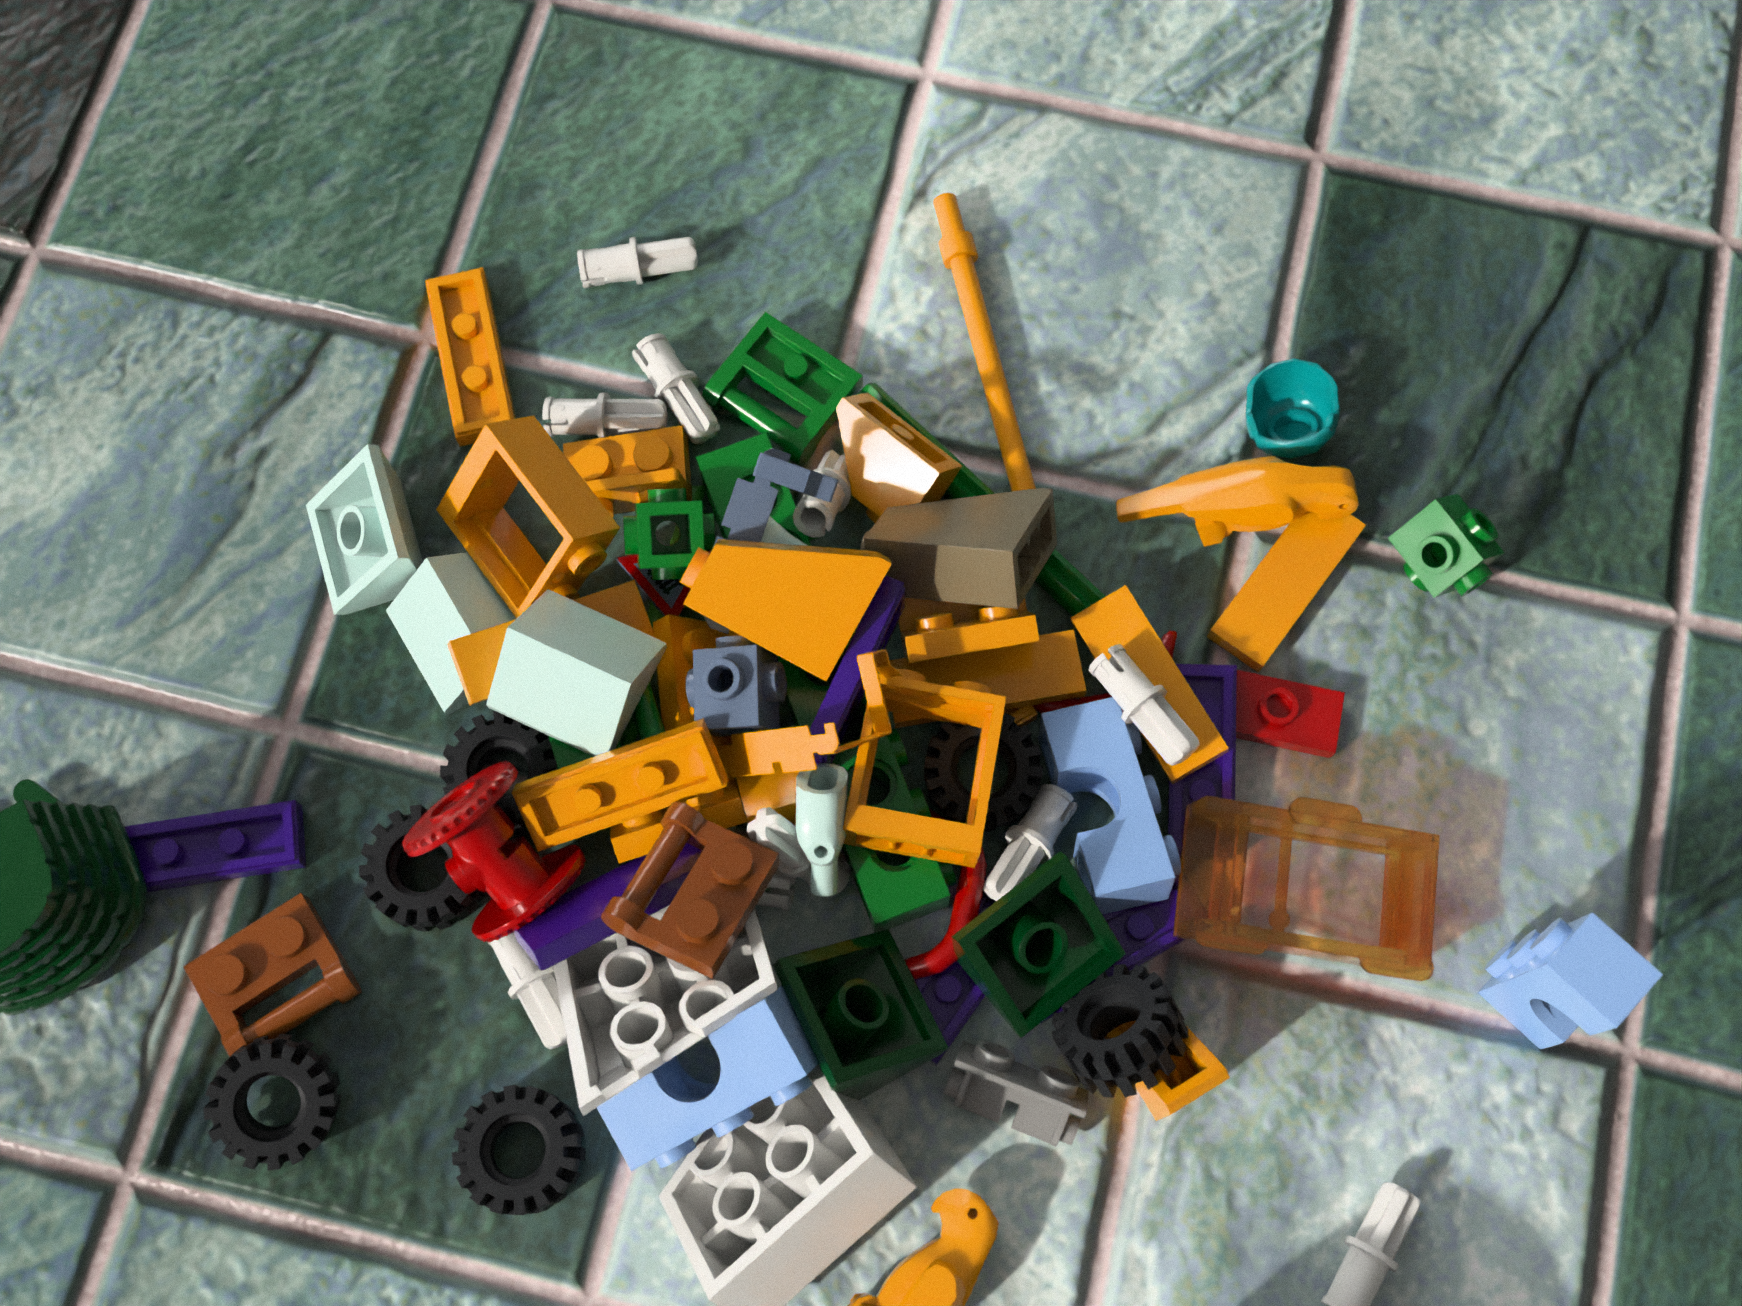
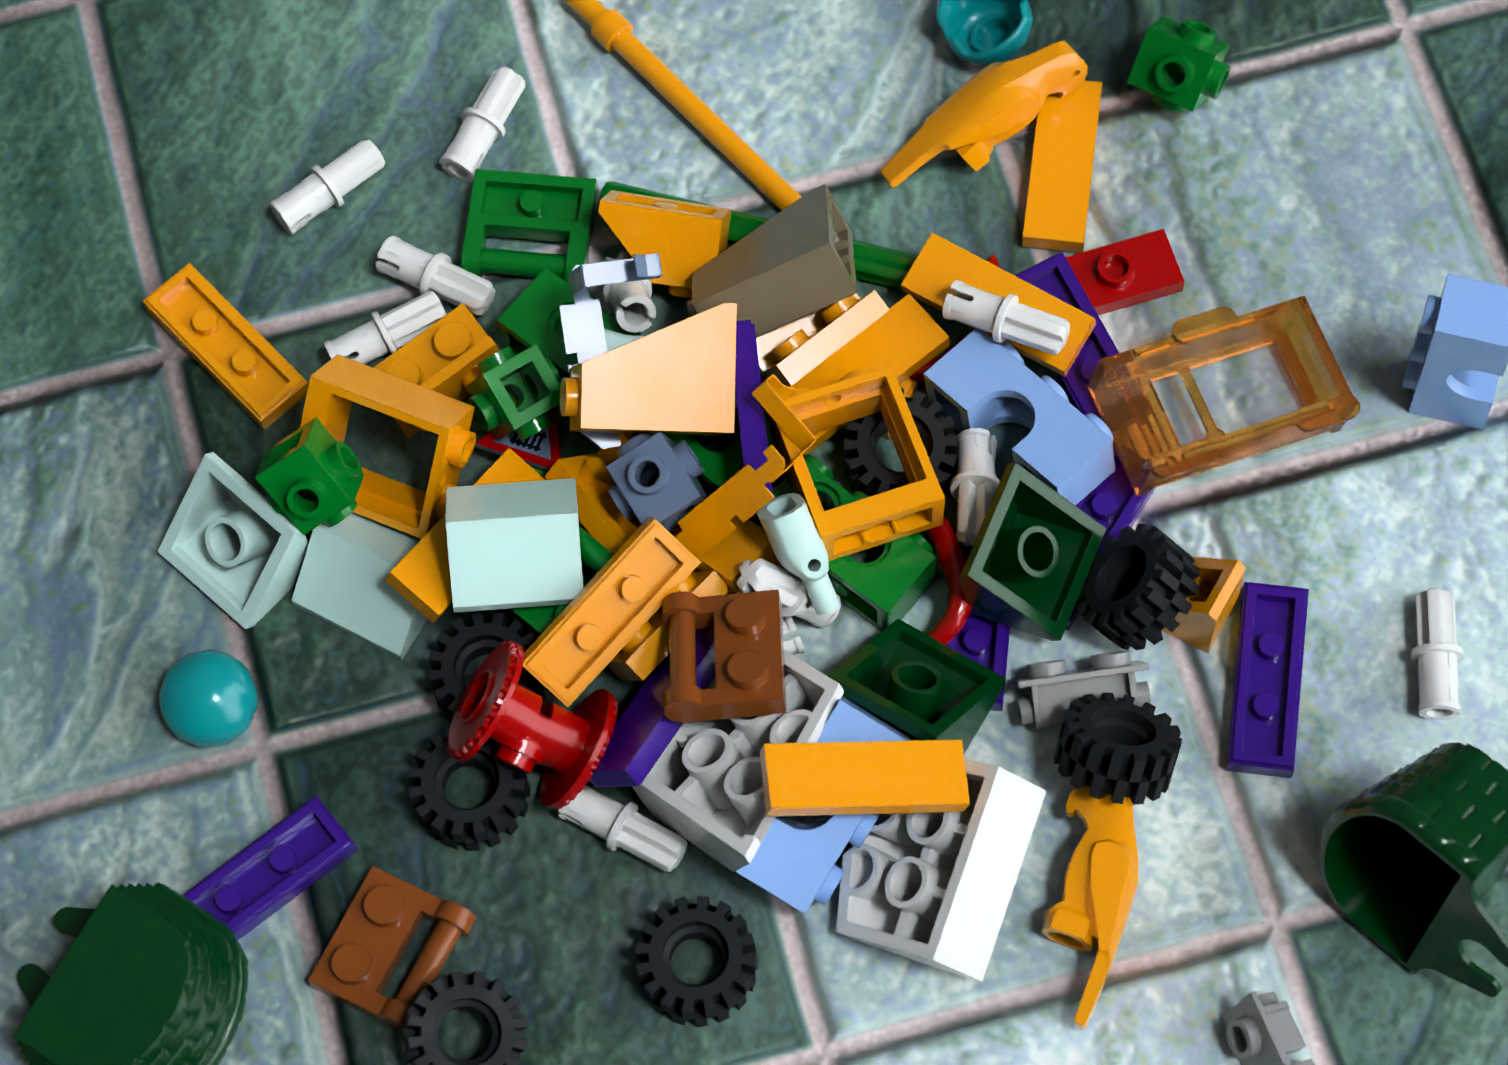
camera: 25 degrees left, 5 degrees down
none -> teal hair [159,649,258,748]
none -> green brick [255,417,364,535]
none -> white axle [439,66,525,182]
none -> light orange tile [759,740,970,816]
none -> black tyre [1053,693,1182,805]
none -> dark purple tile [1226,582,1309,778]

